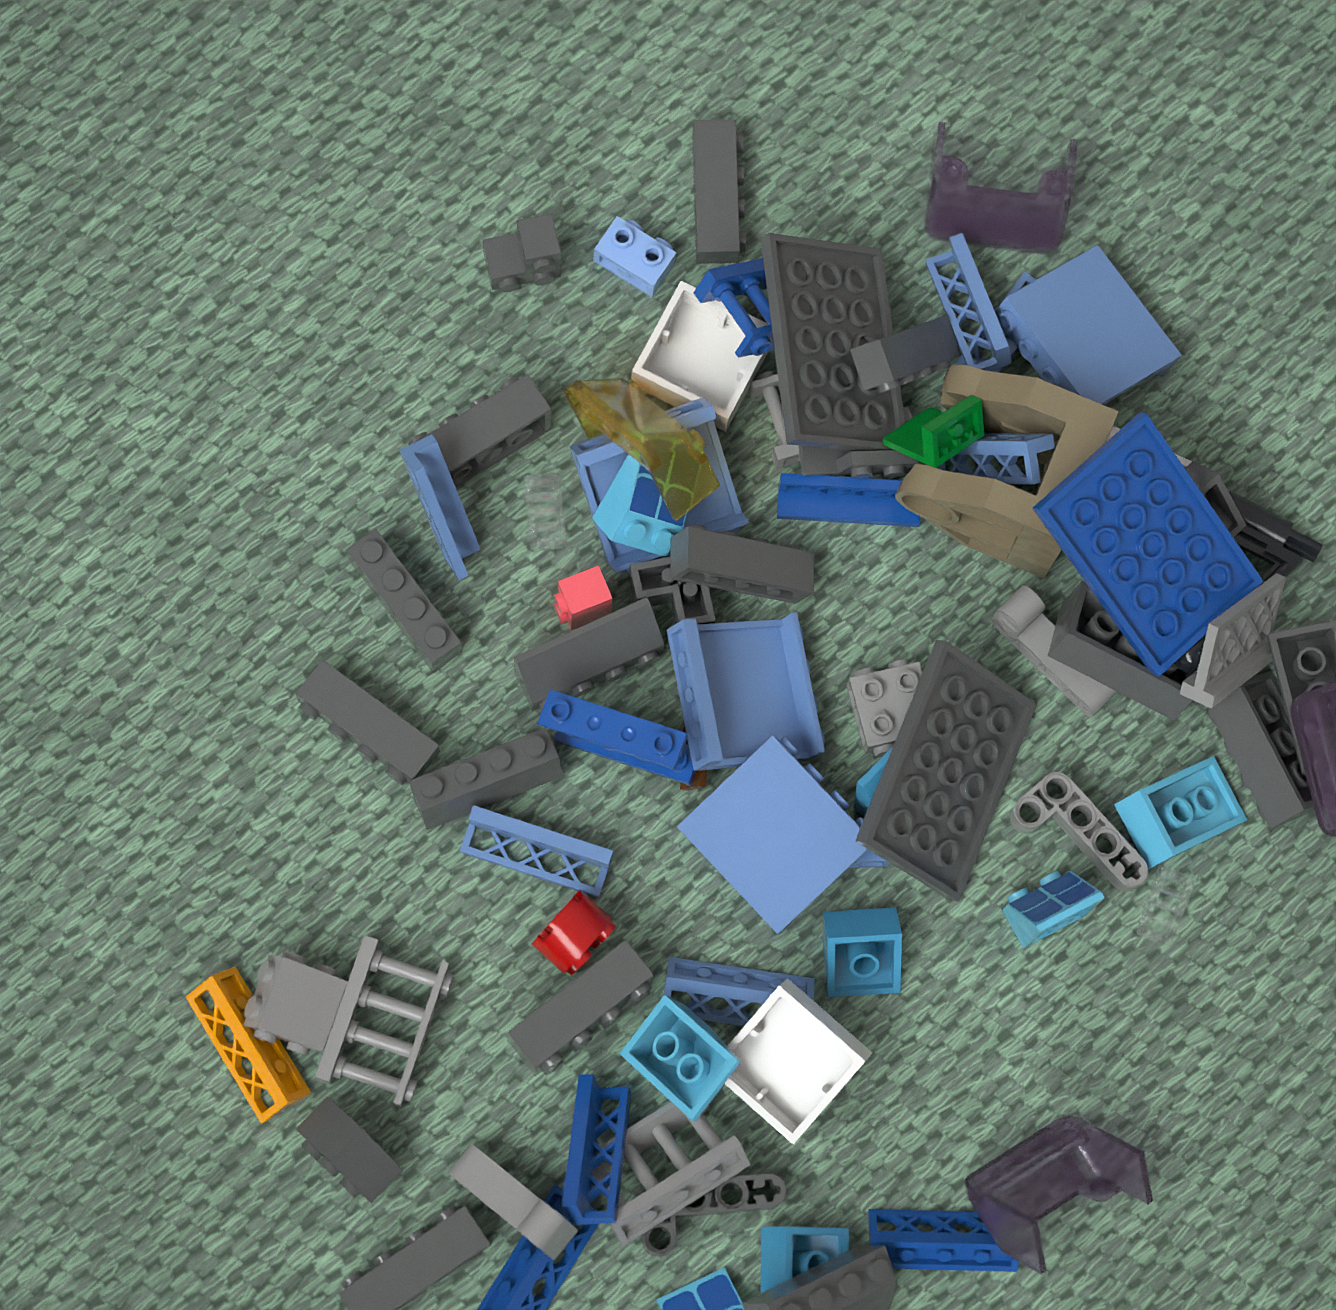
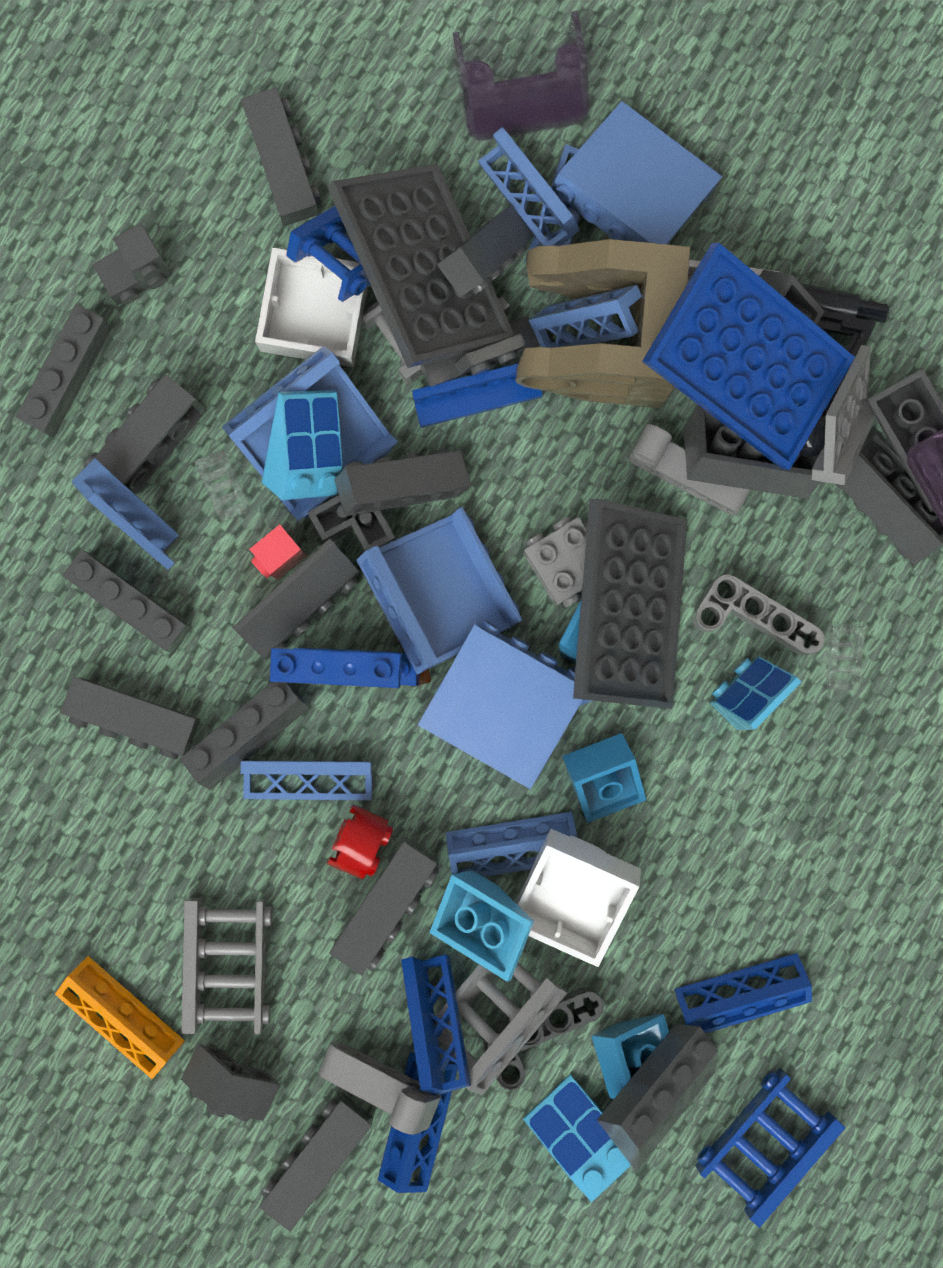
camera: 15 degrees left, 10 degrees up
light grey brick [244,951,348,1056] -> none
clear yellow windscreen [564,378,720,521] -> none
light blue brick [593,216,676,297] -> none
green bracket [883,395,984,468] -> none
clear purple windscreen [965,1116,1153,1275] -> none
medium azure slope [1114,756,1247,869] -> none
none -> dark grey brick [16,304,112,438]

